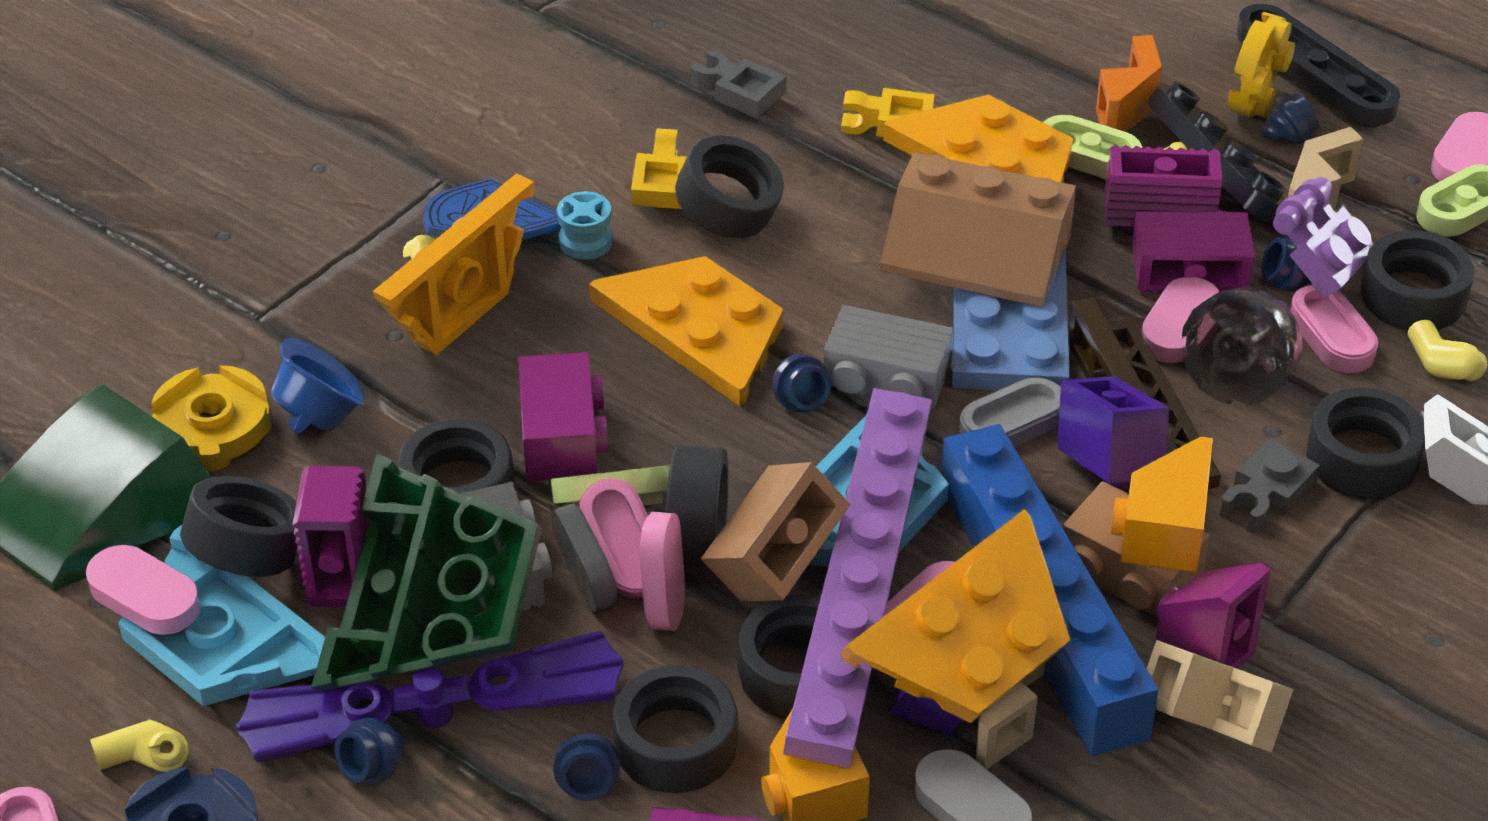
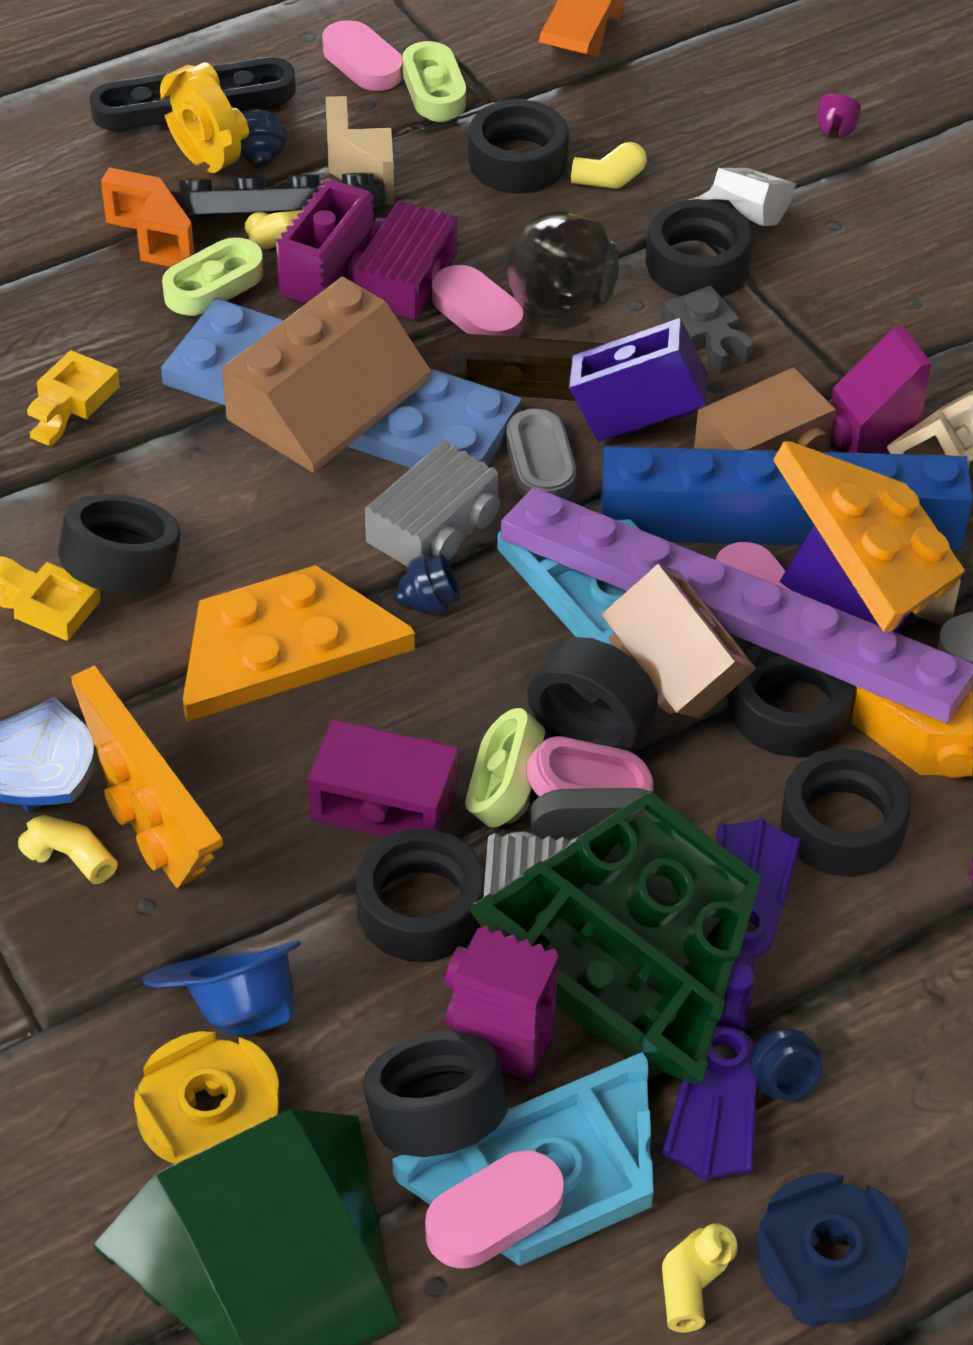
camera: 70 degrees left, 5 degrees up
dark blue plate [553,733,620,801] -> none
medium azure wheel [557,191,613,260] -> none
bright pink tile [640,512,685,631] -> none
light orange wing [883,94,1073,183] -> none
light orange slope [1111,437,1213,572] -> none
dark blue plate [1261,236,1311,292] -> none
medium lavender plate [1273,177,1374,299] -> none
bright pink tile [1290,285,1378,373] -> none

